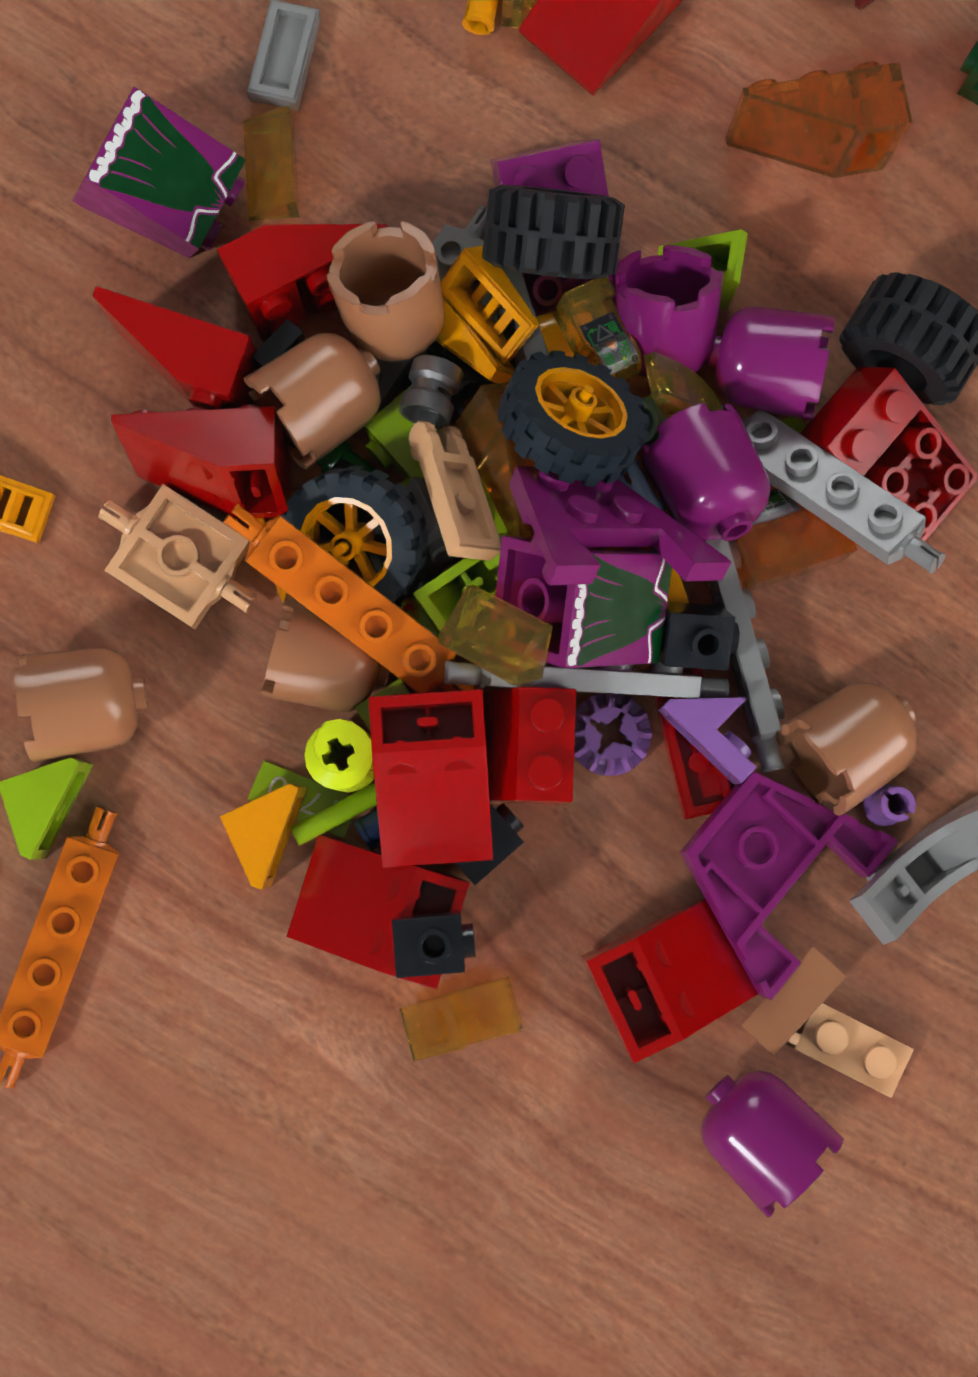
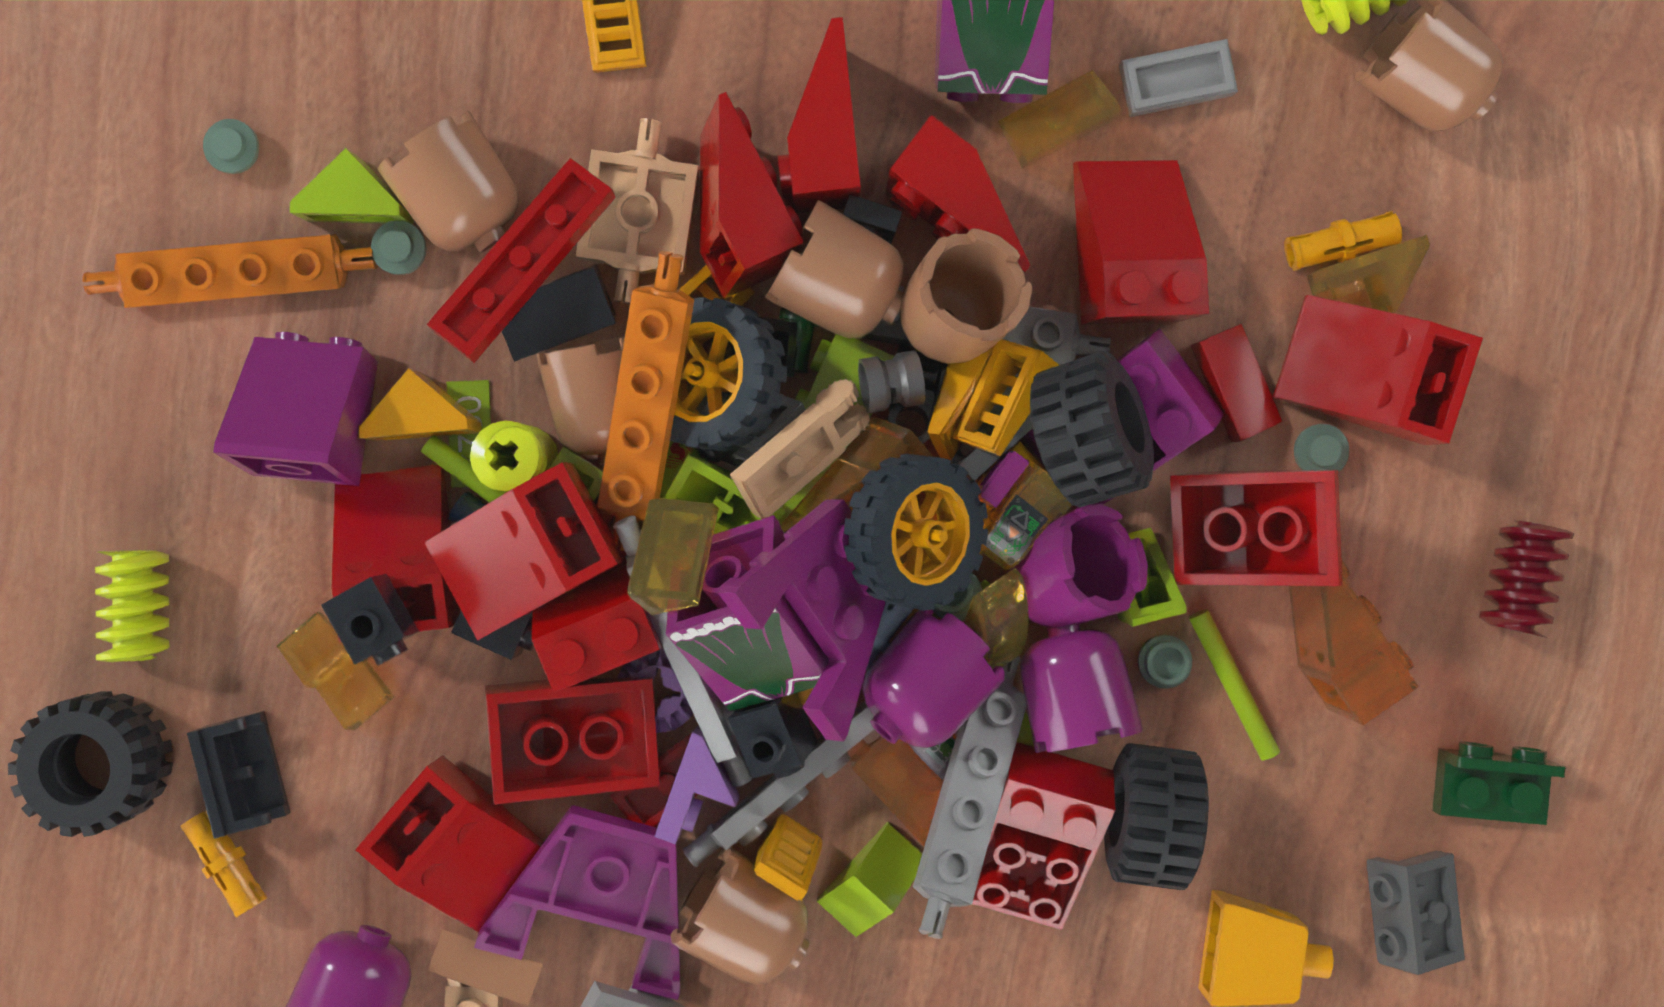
camera: 70 degrees right, 5 degrees up
medium lavender pin [863,784,916,826] -> none
none -> black tyre [8,691,173,837]
none -> neon yellow piece [95,550,170,662]
none -> light orange pin [180,810,268,918]
none -> black hinge [187,711,291,839]
none -> magenta slope [213,332,378,486]
none -> sand green plate [371,220,427,275]
none -> red plate [427,158,616,363]
none -> red slope [485,677,660,805]
none -> black hinge [502,264,617,362]
none -> light orange slope [754,814,822,901]
none -> lime slope [817,822,922,937]
none -> magenta tile [978,451,1030,508]
none -> red slope [1073,160,1209,325]
none -> sand green plate [1138,635,1192,689]
none -> red slope [1170,470,1343,586]
none -> lime bar [1189,609,1281,761]
none -> red slope [1191,323,1283,443]
none -> sand green plate [1294,424,1349,472]

